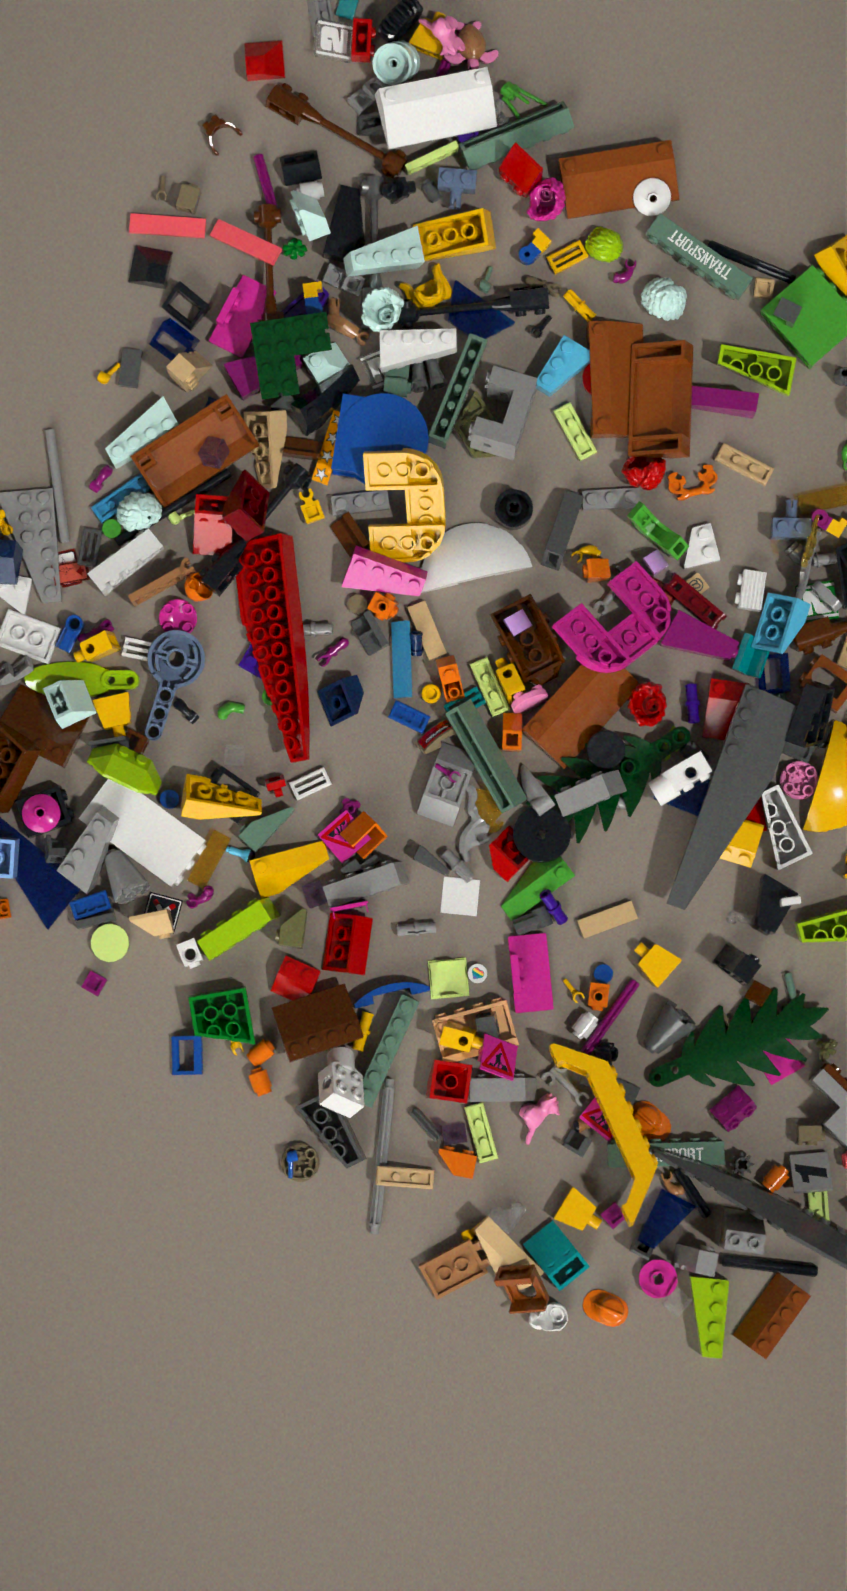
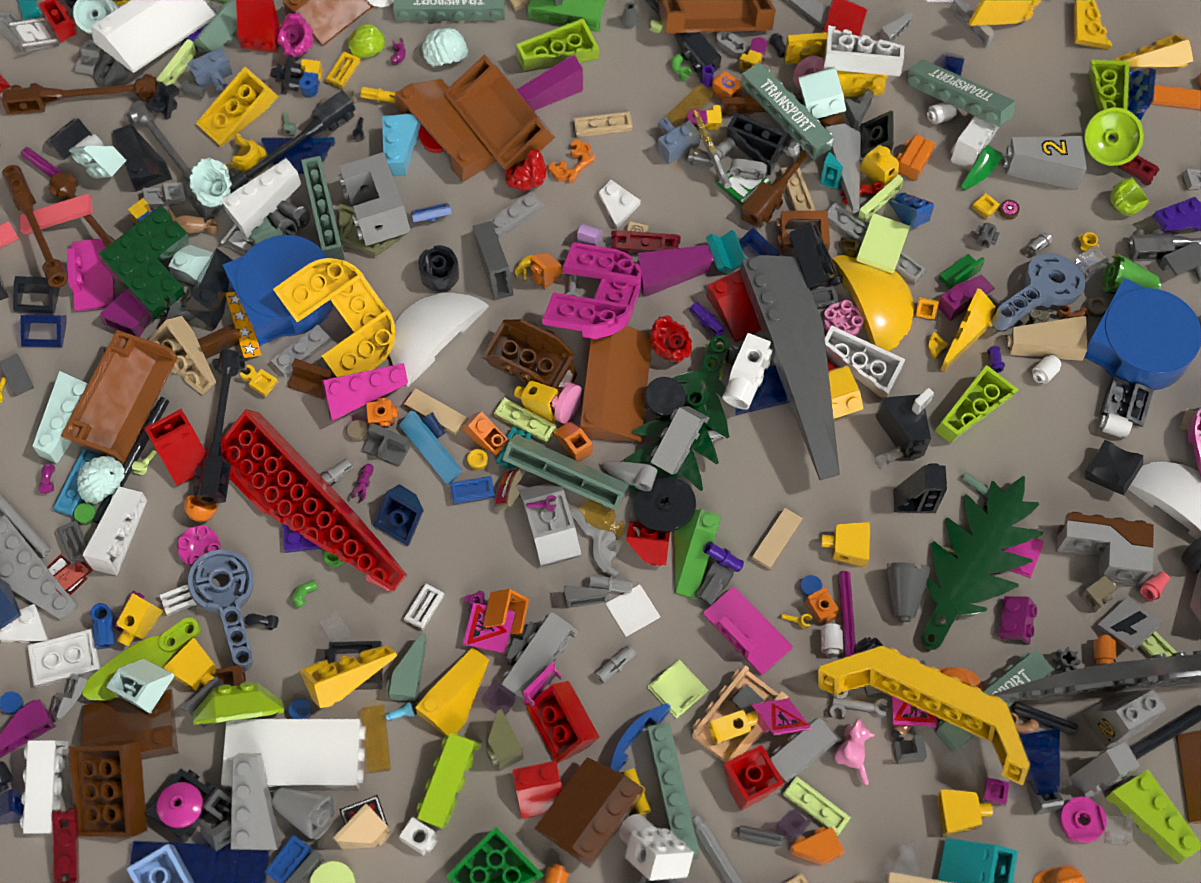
camera: 40 degrees left, 20 degrees down
medium nougat tile [128,558,196,607] -> none
tan wedge [166,351,212,393] -> none
magenta arm [186,886,214,909] -> none
panel [198,436,230,469] -> none
dark red slope [222,469,269,541] -> none
red tile [265,774,286,798] -> none
green plant [282,238,307,260] -> none
light aqua wedge [343,226,425,277] -> none
white tile [468,964,487,983] -> none
lavender brick [503,609,533,637] -> none
yellowish green tile [553,402,597,461] -> none
bright green arch [627,501,689,561] -> none
white brick [734,569,767,612] -> none
reddish brown tile [745,980,772,1007] -> none
medium azure slope [751,593,811,654] -> none
olive plant [816,1039,838,1062] -> none
none -> reddish brown bar [2,165,68,288]
none -> dark grey slope [203,788,232,824]
none -> black hips [270,56,302,95]
none -> plate [411,203,452,222]

